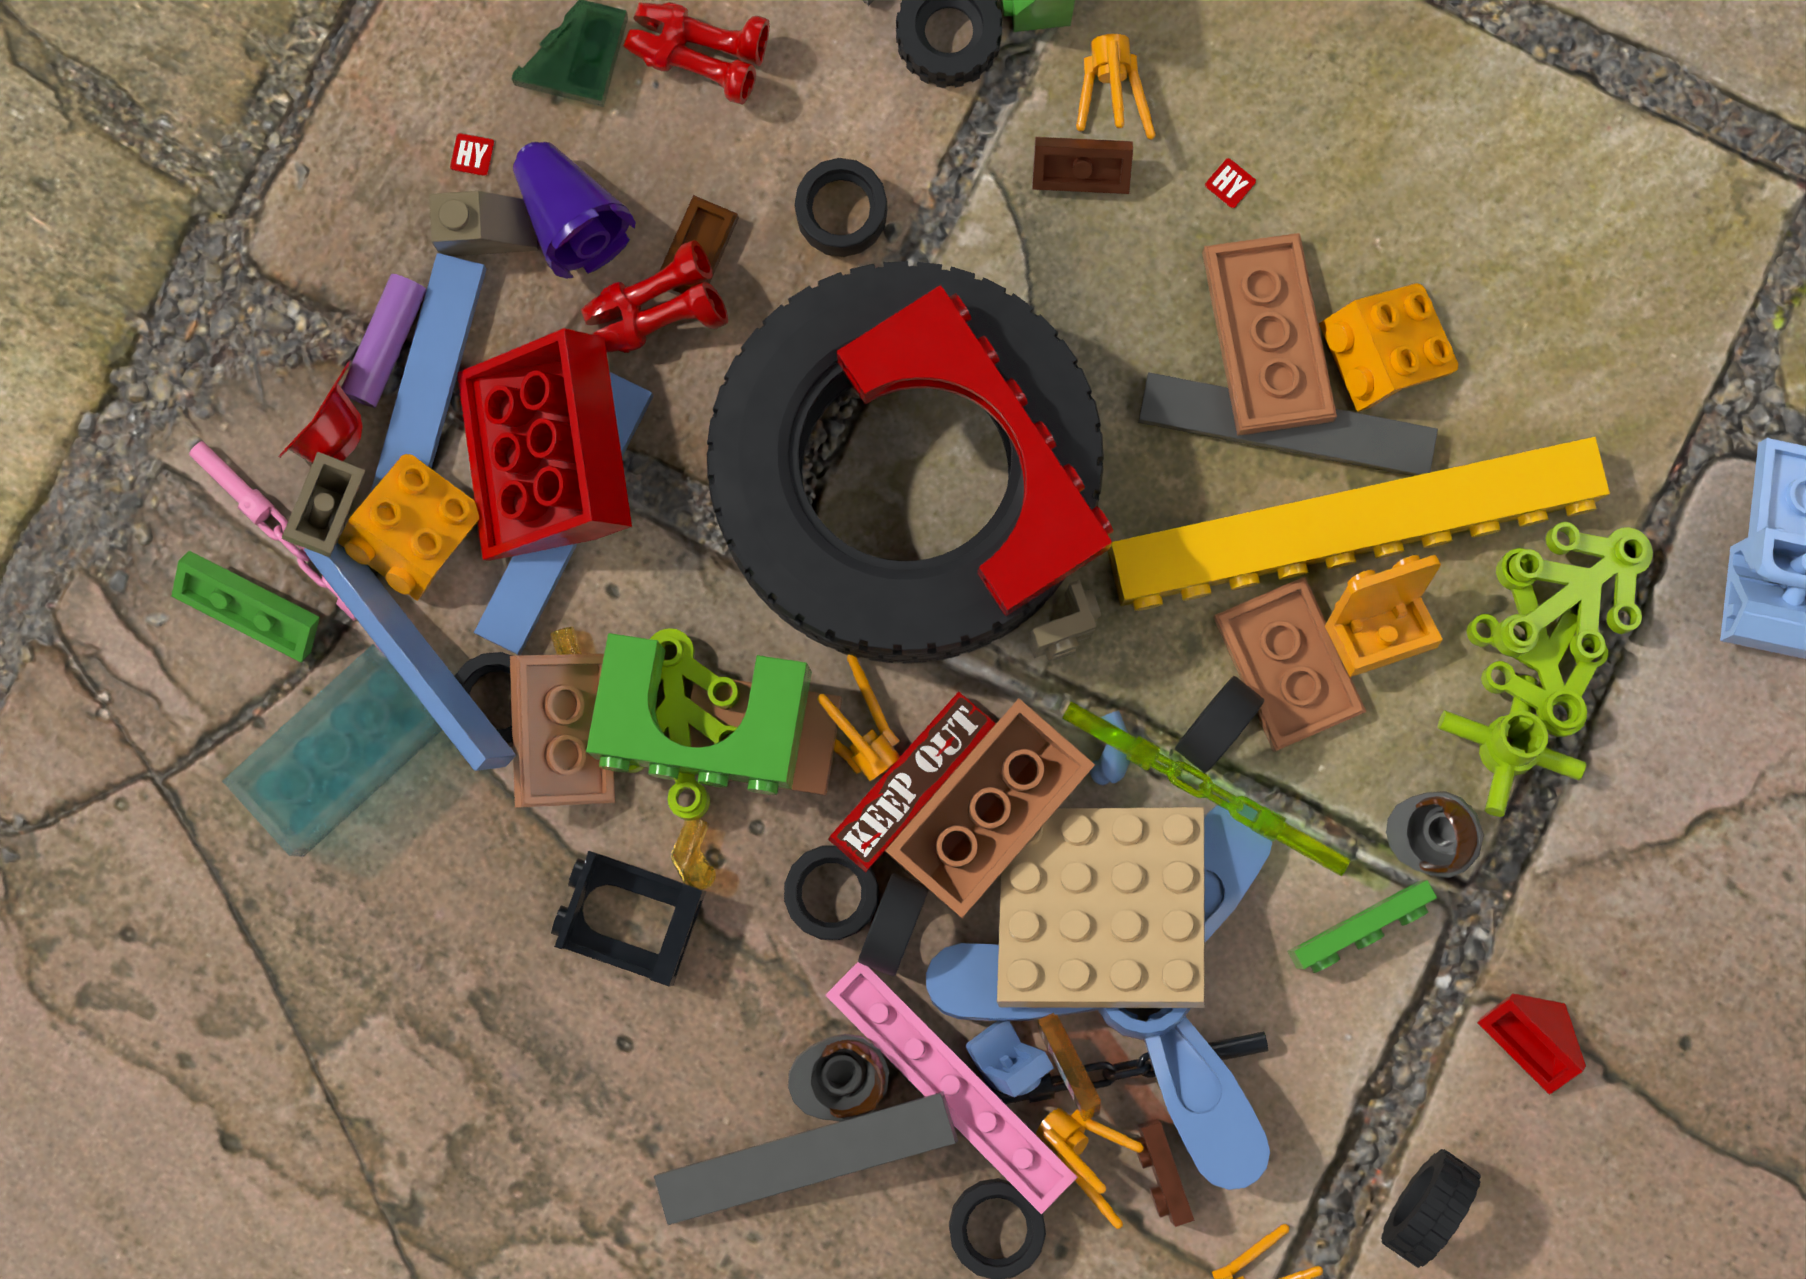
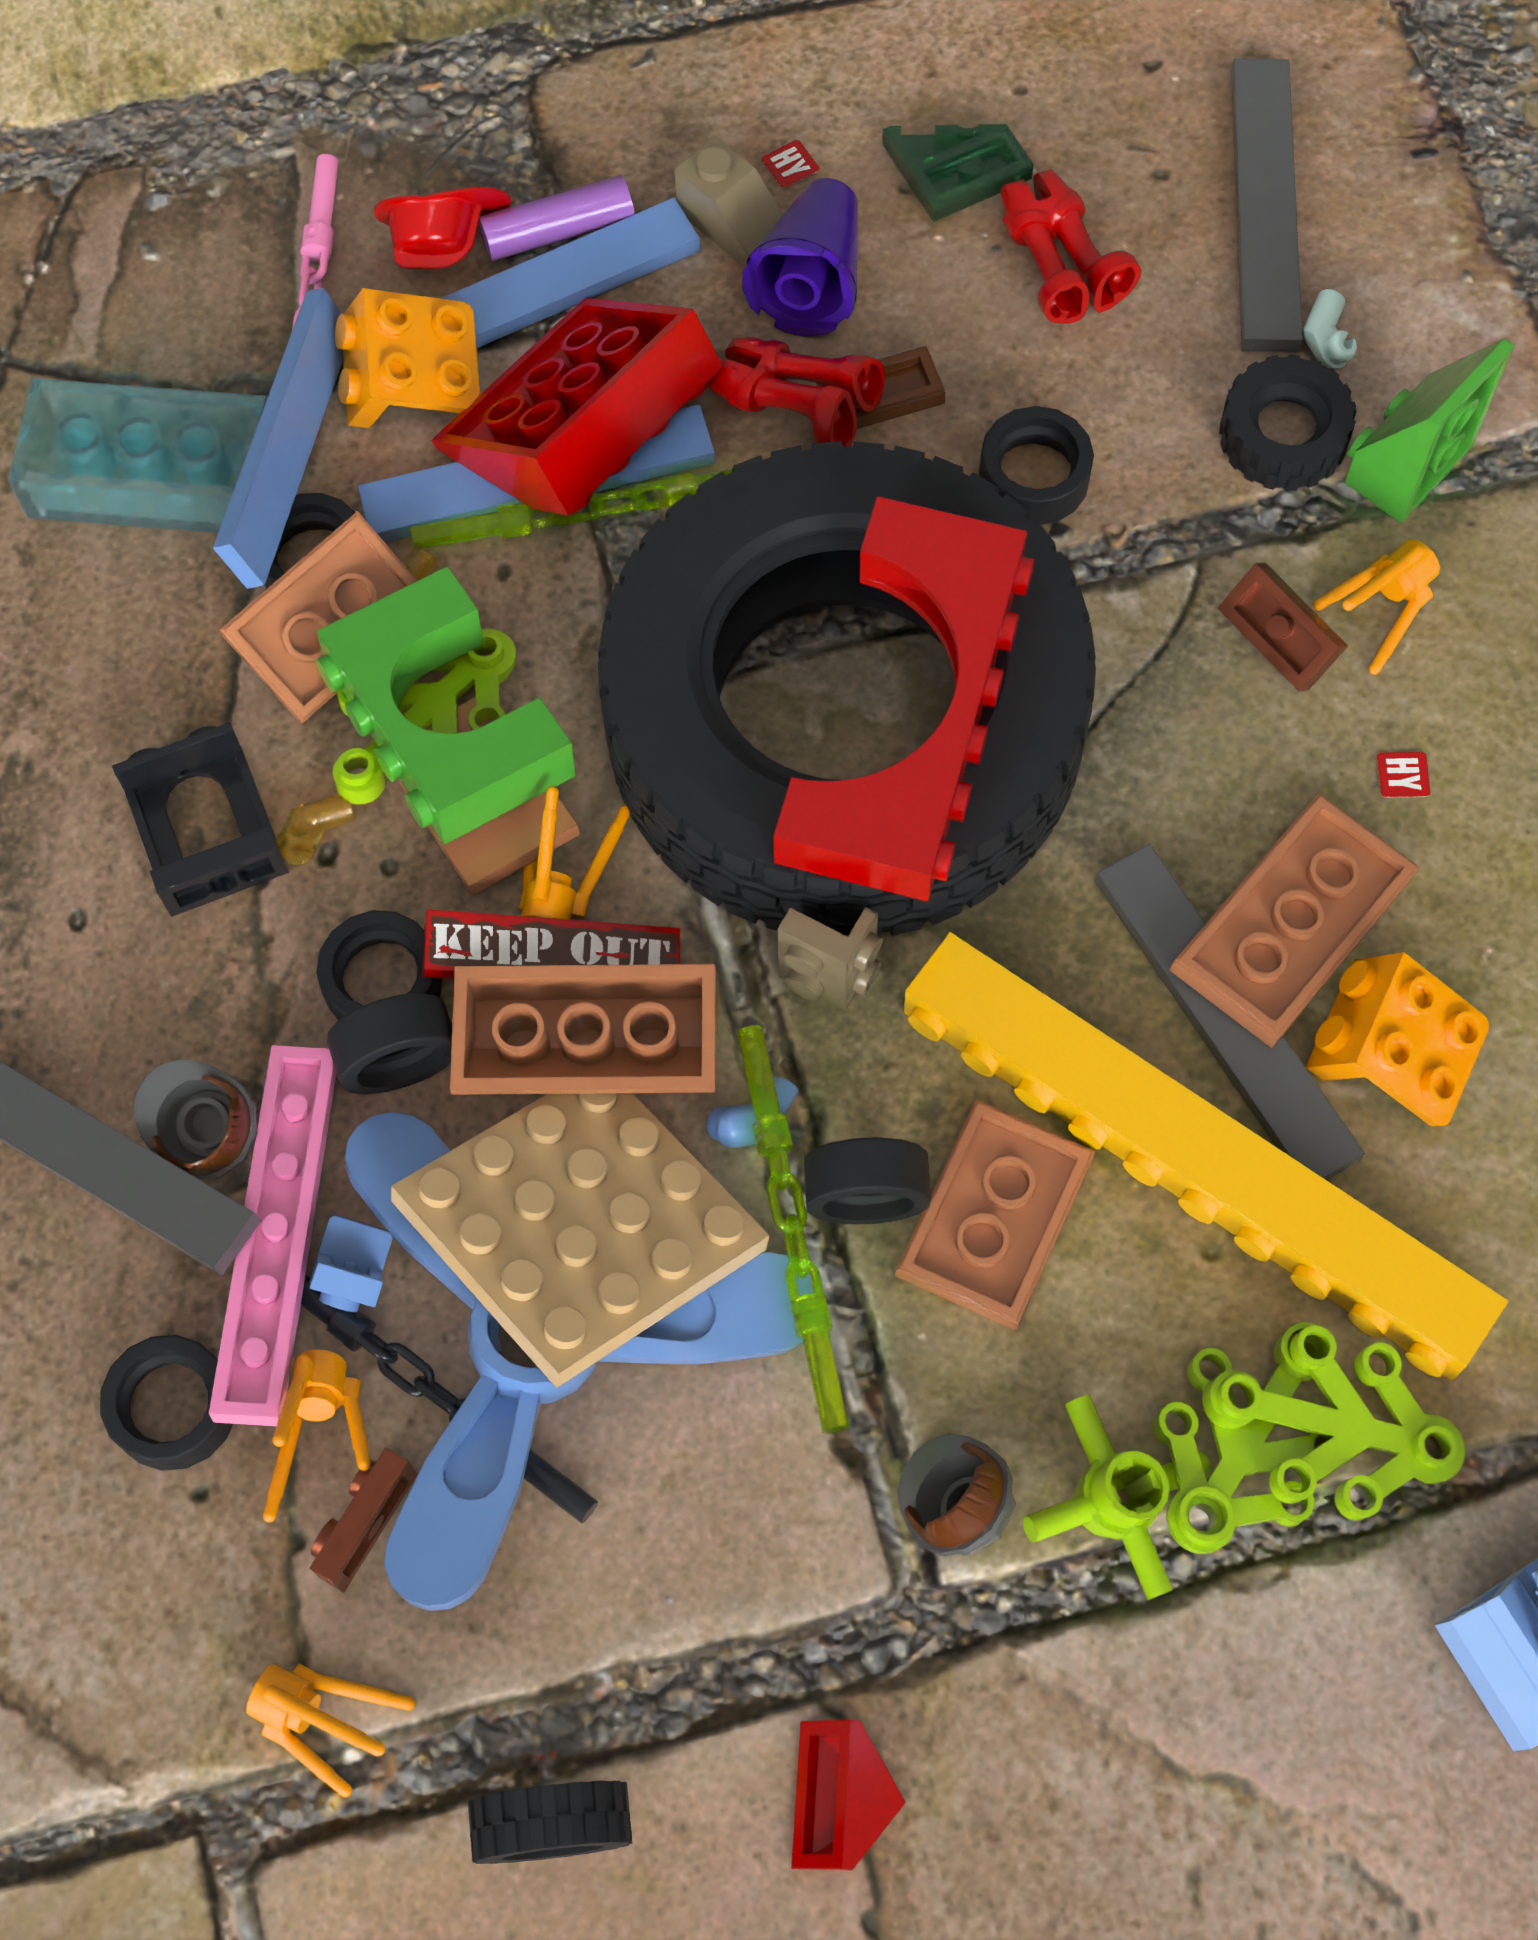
camera: 50 degrees right, 15 degrees down
bright green plate [171,551,320,663] -> none
dark tan slope [281,452,365,557] -> none
clear orange tile [1038,1013,1101,1121] -> none
bright green plate [1287,880,1437,973] -> none
light orange bracket [1325,555,1443,677] -> none
none -> clear neon green piece [410,469,732,550]

